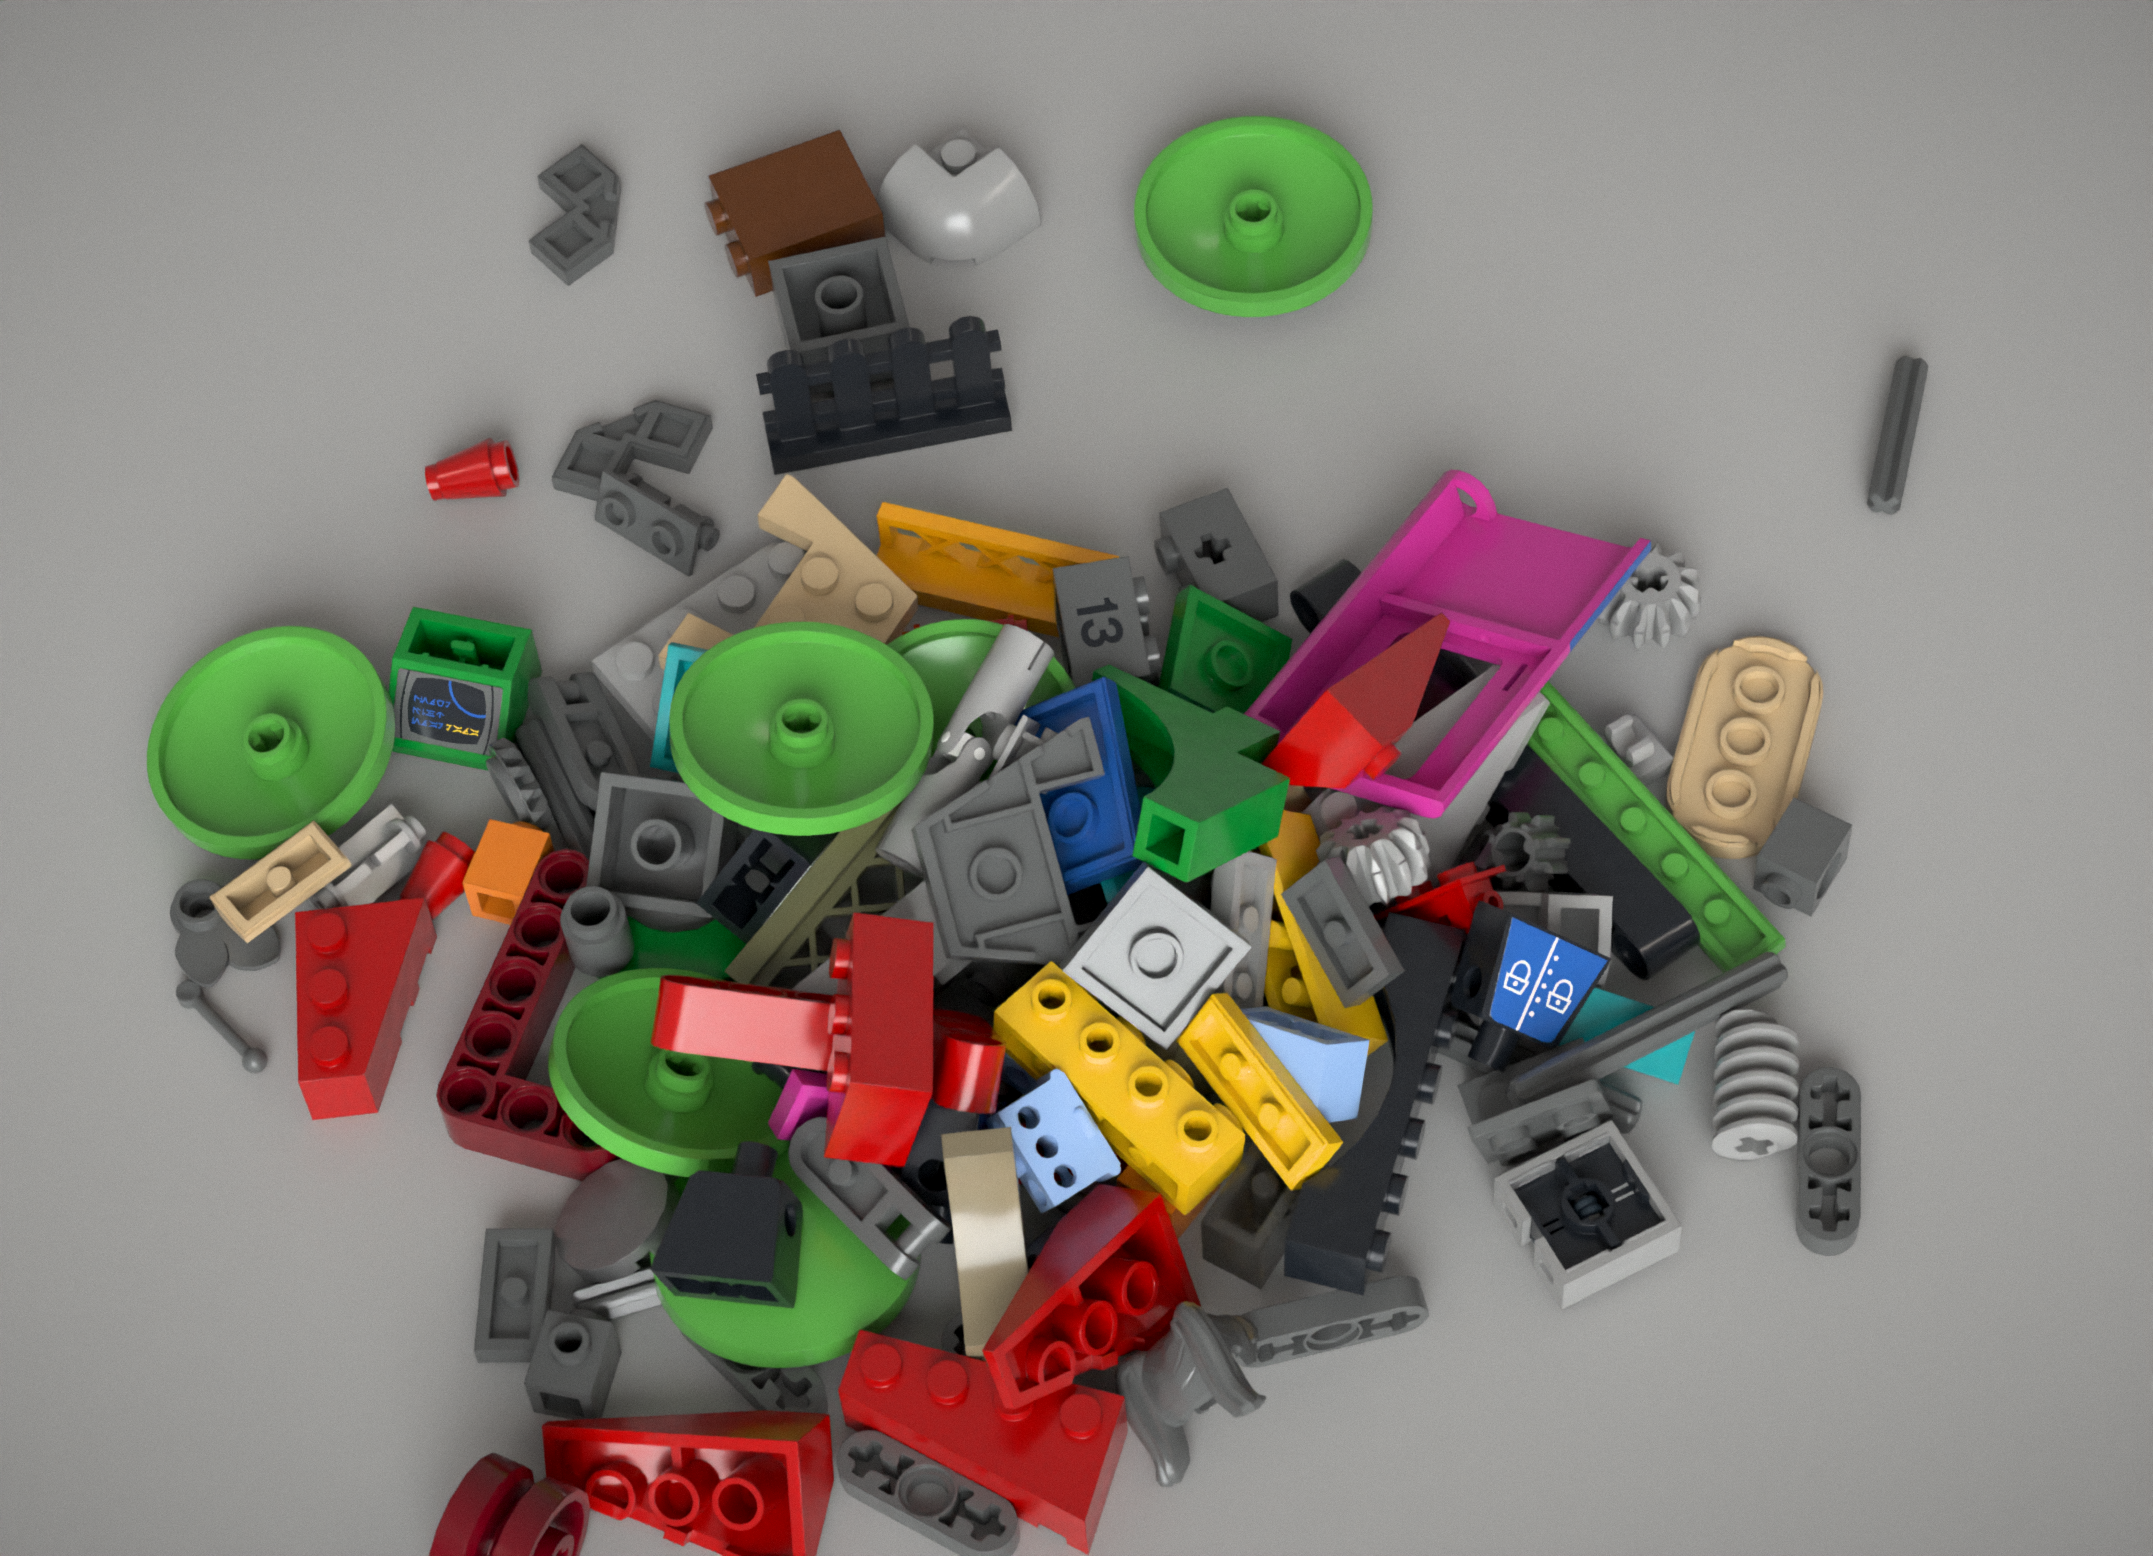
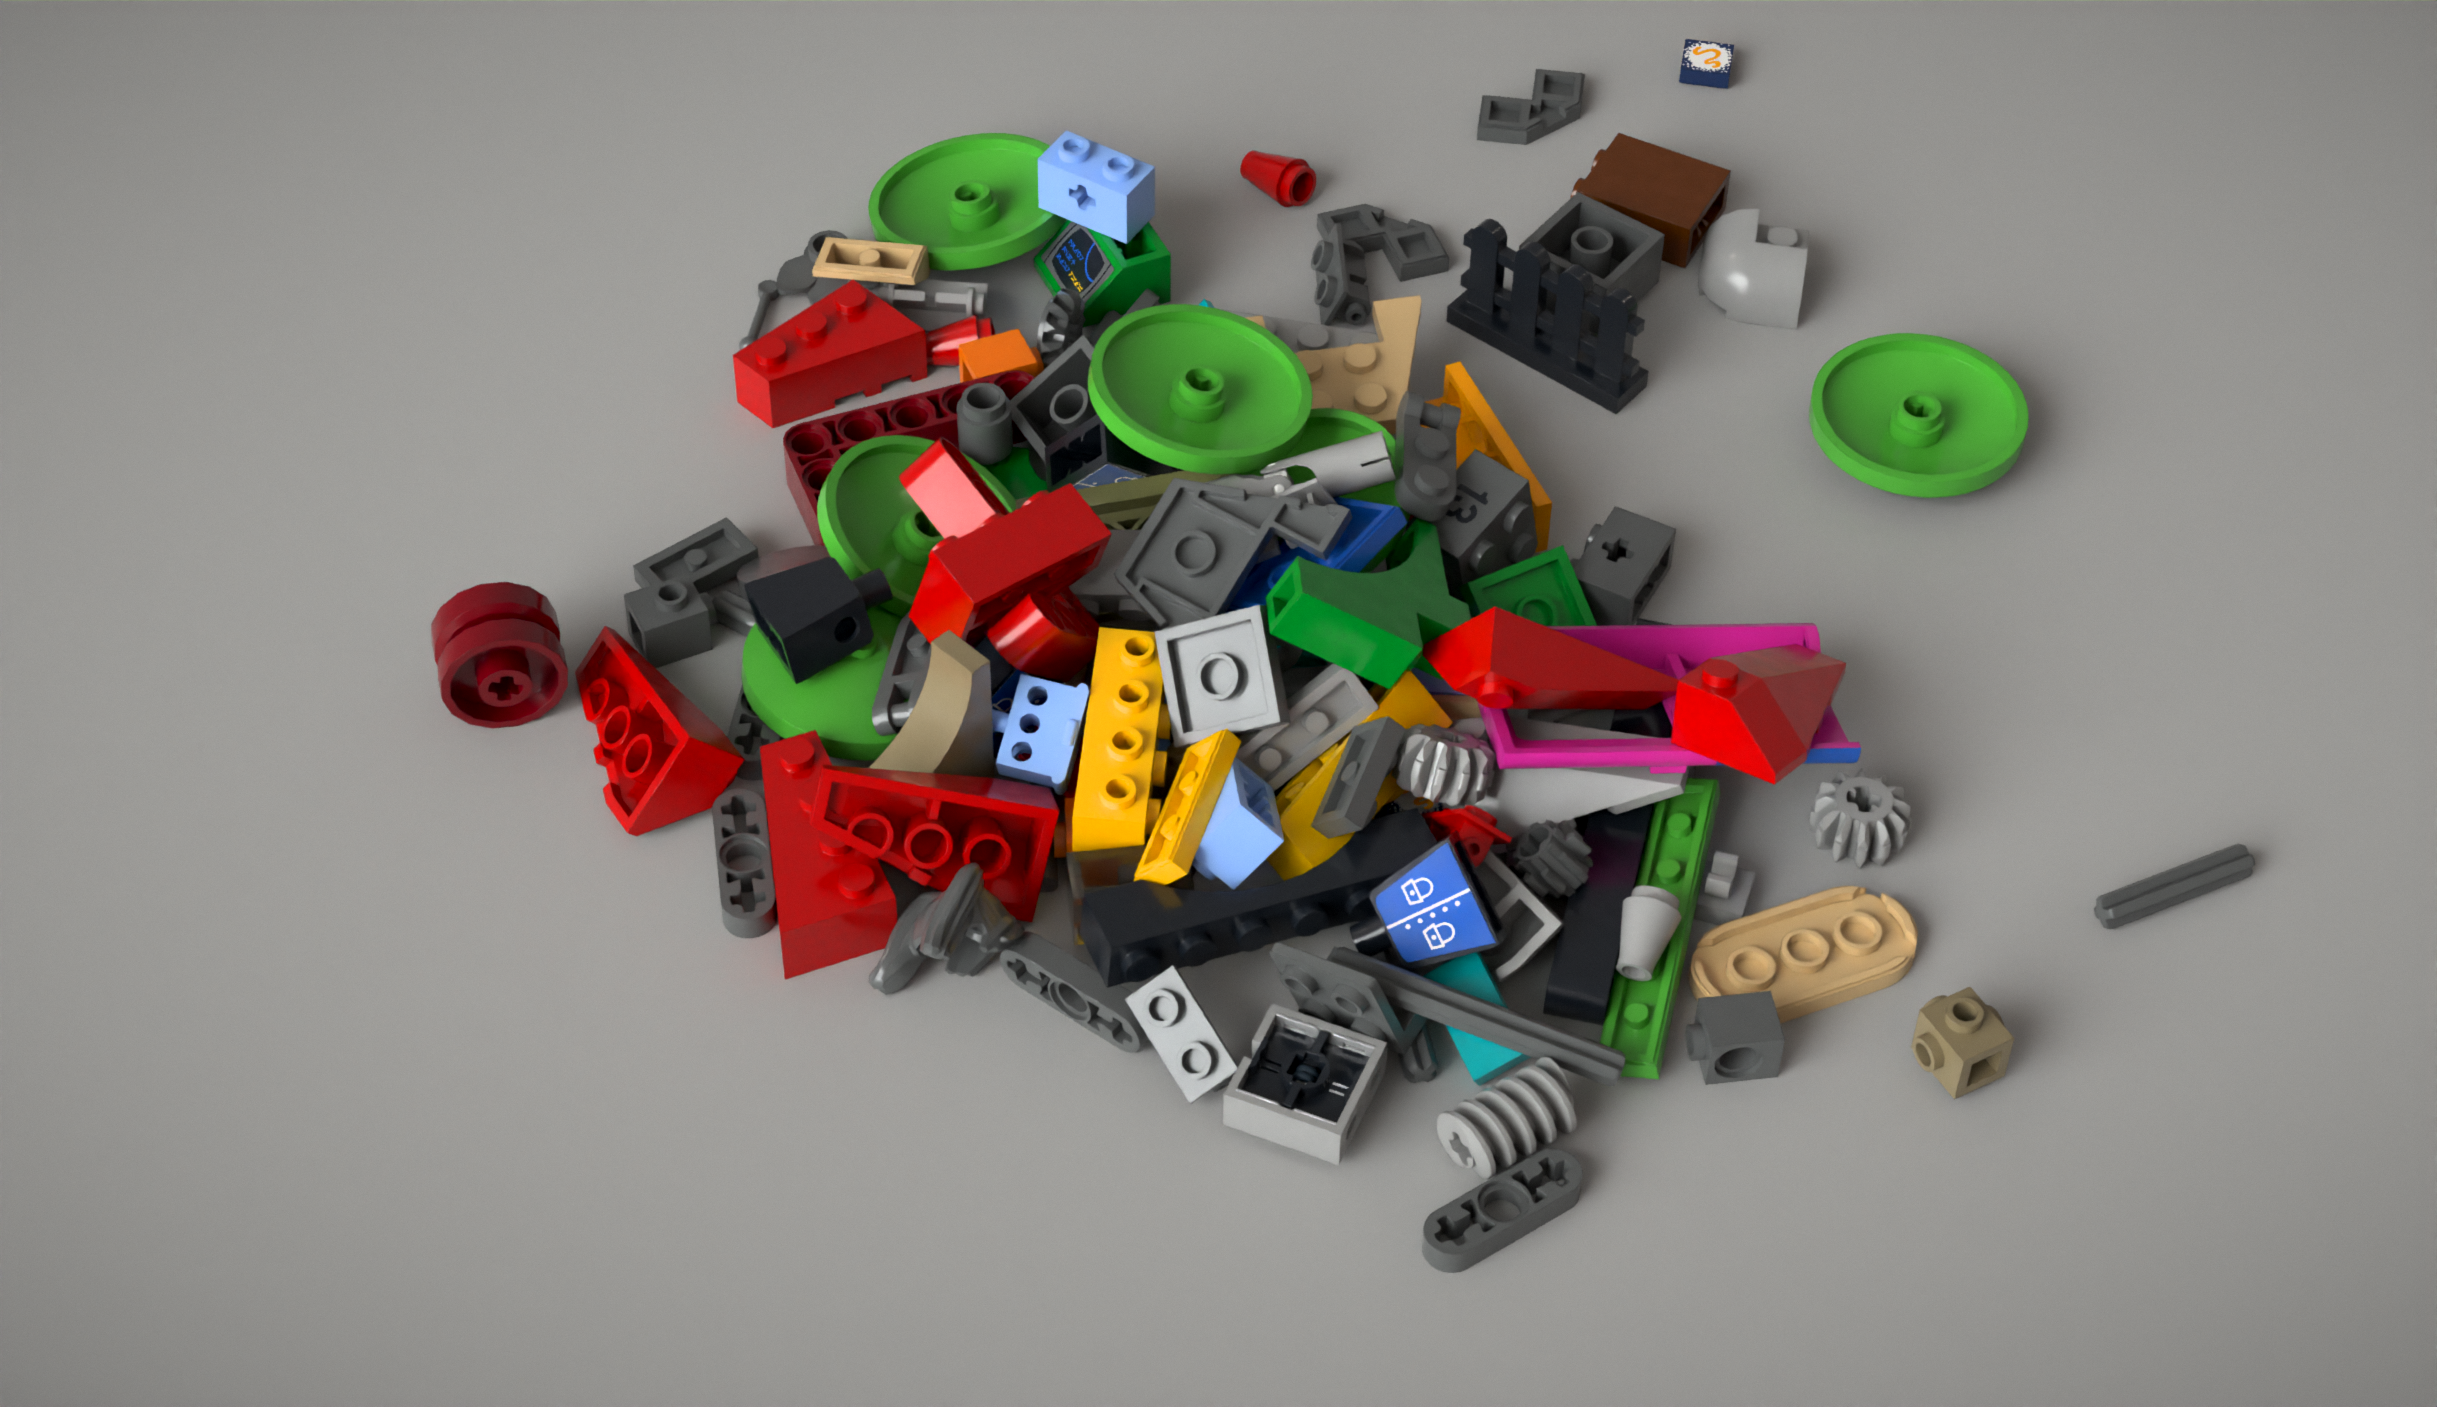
camera: 45 degrees right, 10 degrees down
none -> light blue brick [1038,130,1155,244]
none -> hinge [1125,965,1238,1104]
none -> dark grey plate [1395,391,1461,521]
none -> light grey cone [1616,885,1682,981]
none -> red wedge [1671,644,1846,785]
none -> tile [1679,39,1734,89]
none -> dark tan brick [1911,987,2014,1100]

